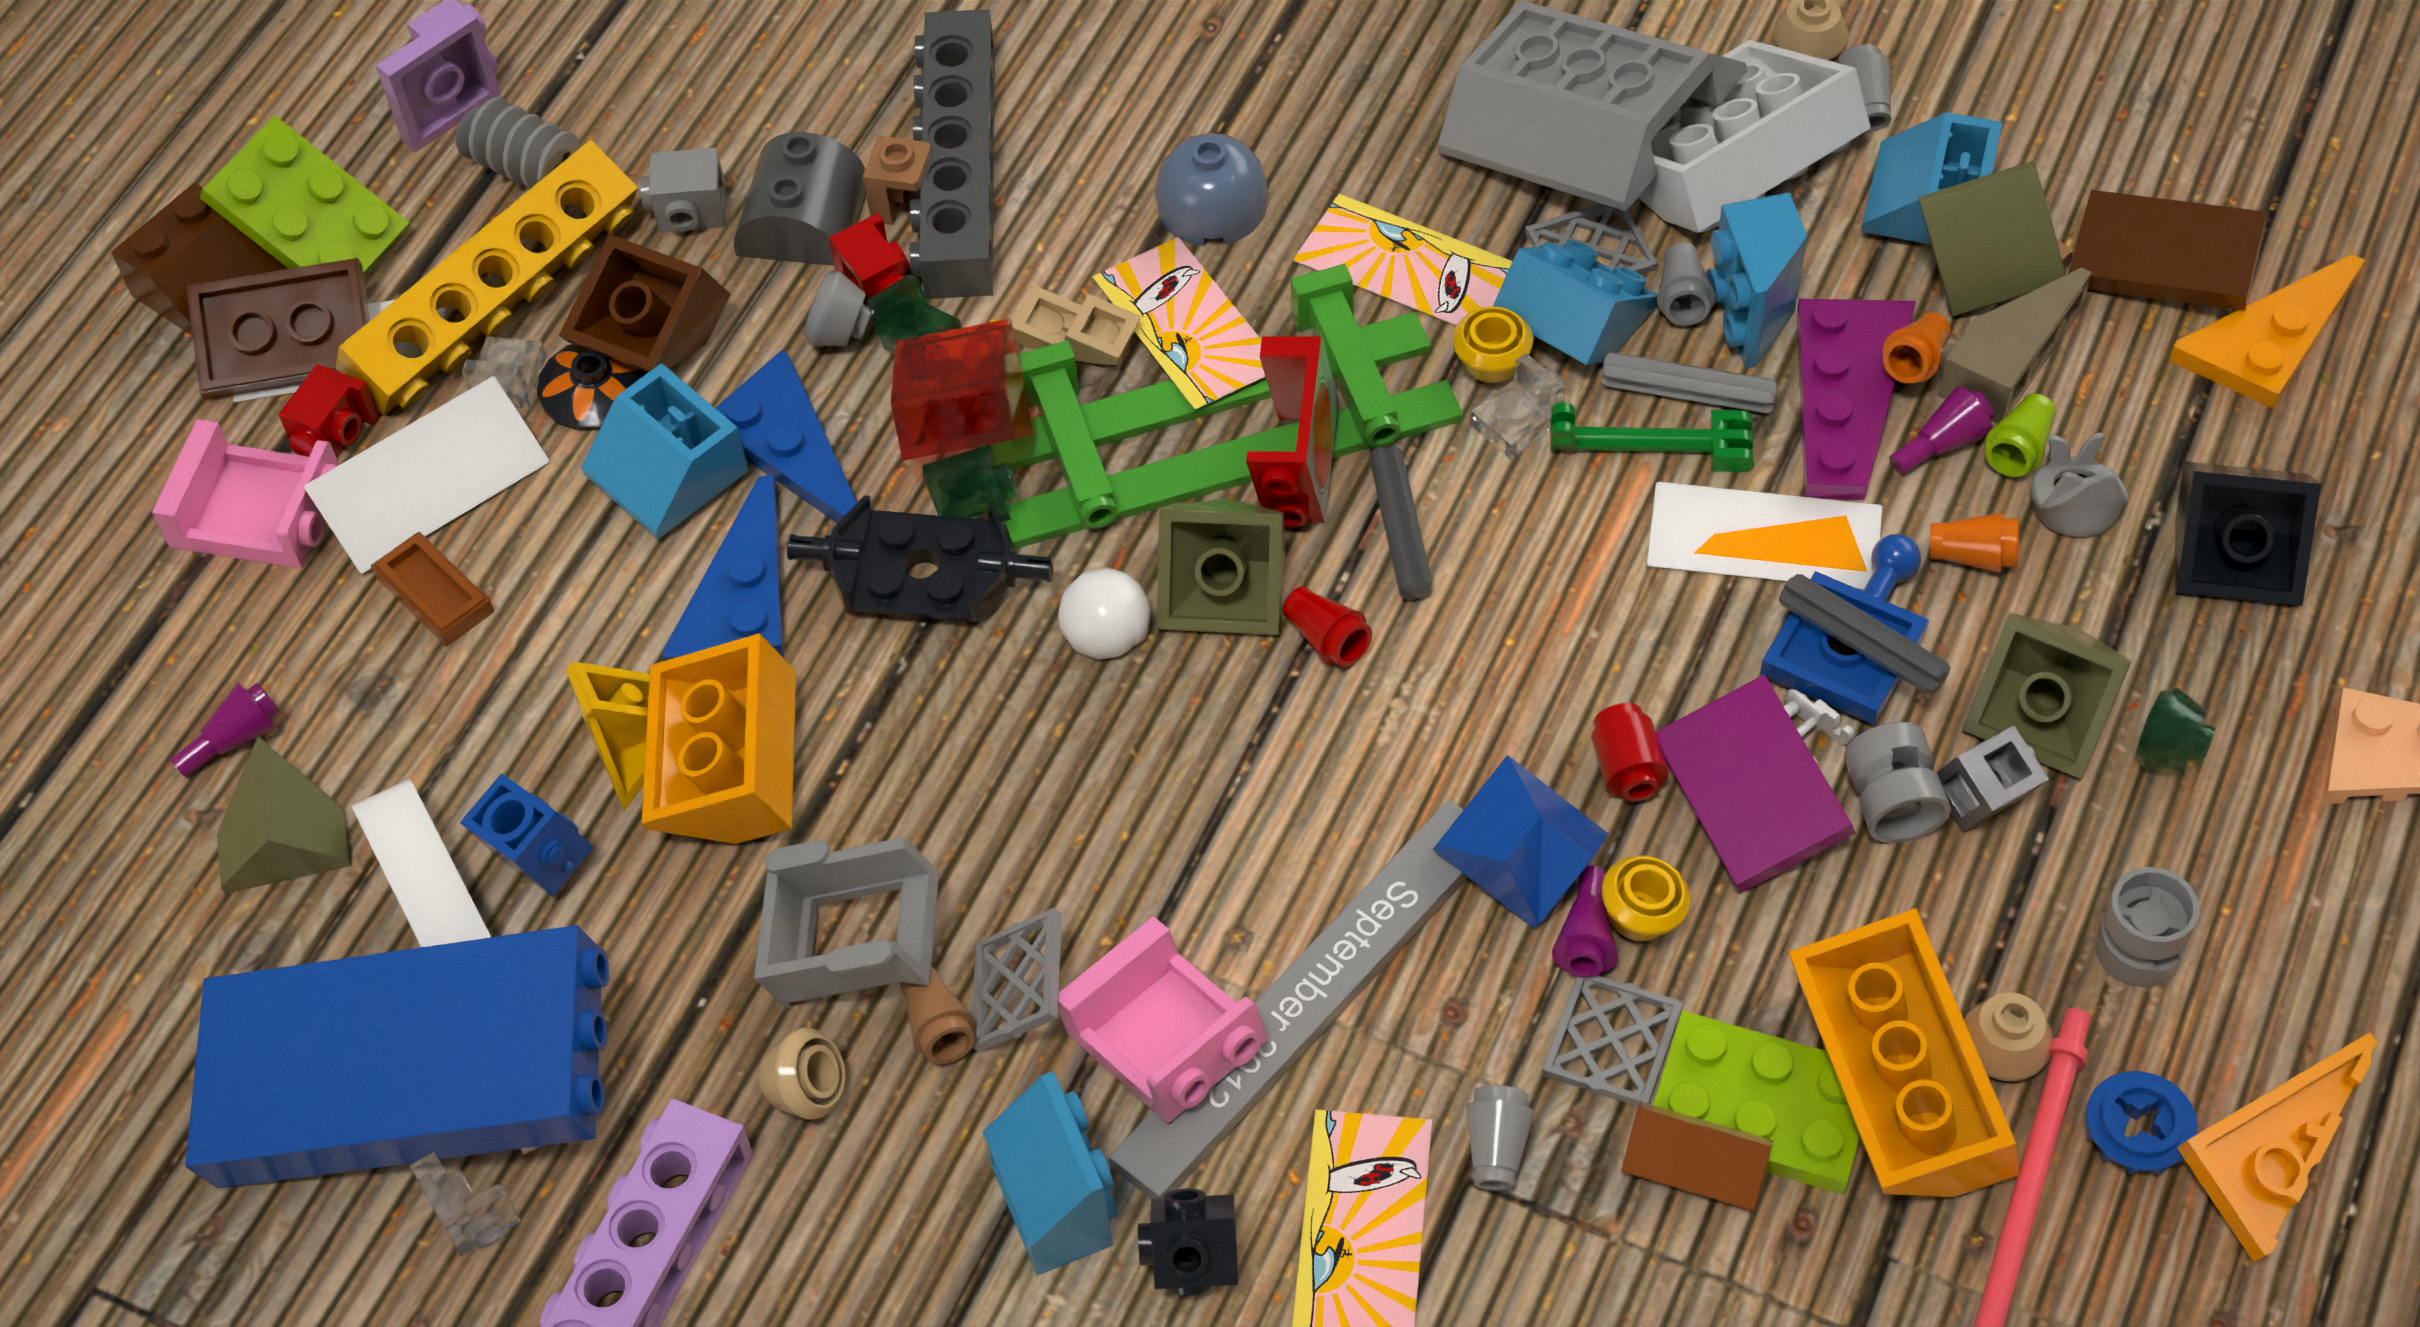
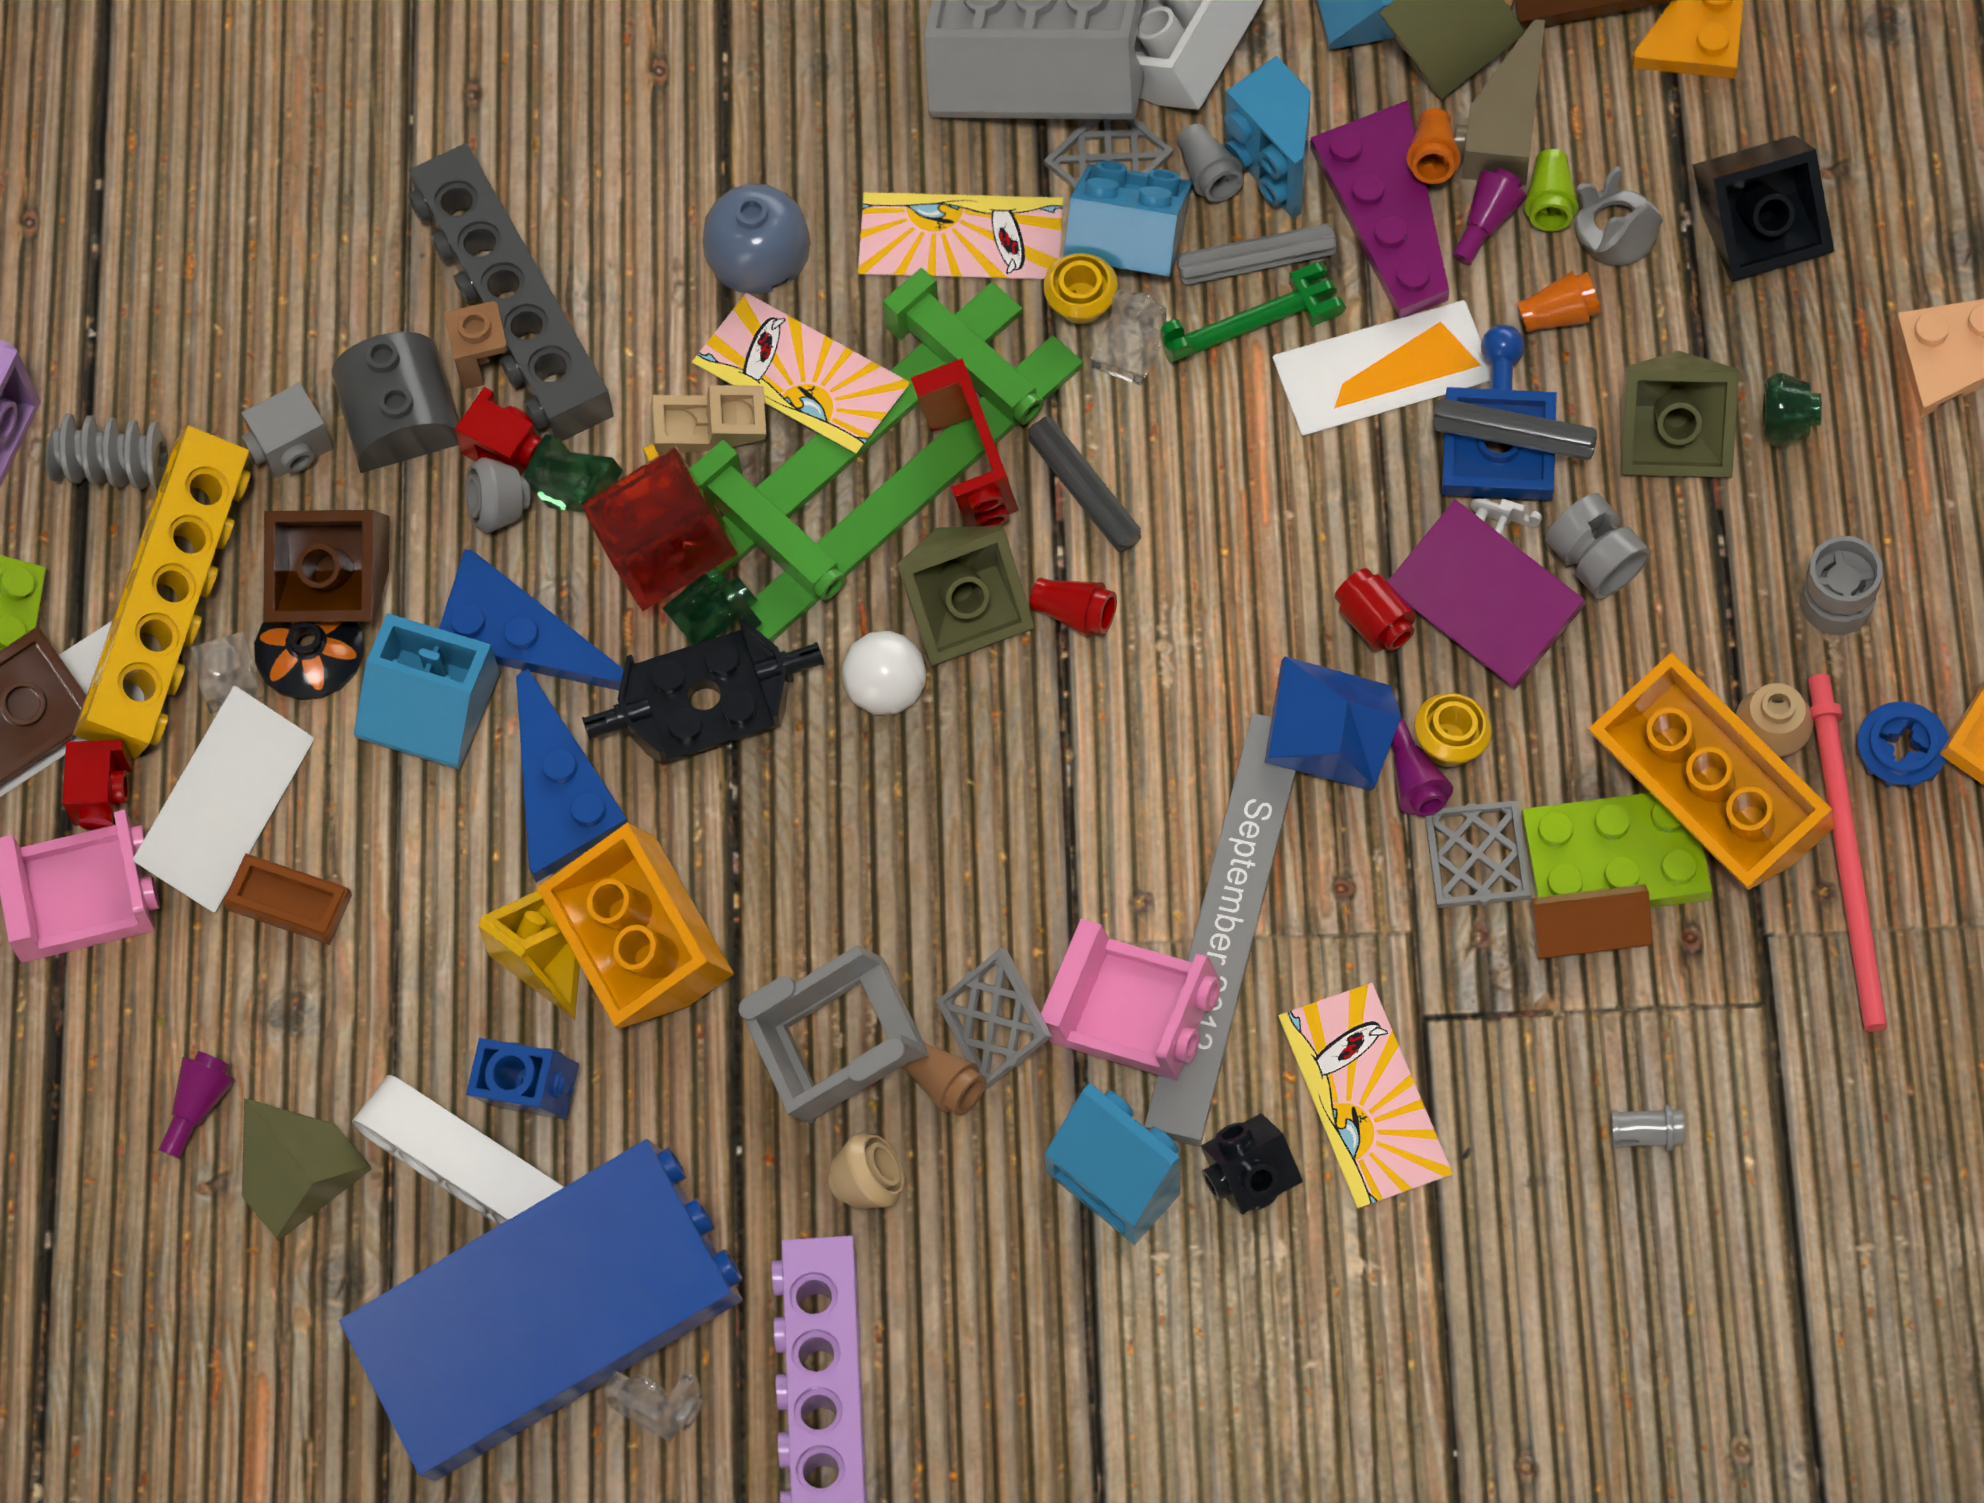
camera: 25 degrees left, 10 degrees up
light grey cone [1466,1085,1534,1191] -> none
flat silver brick [1937,725,2050,833] -> none

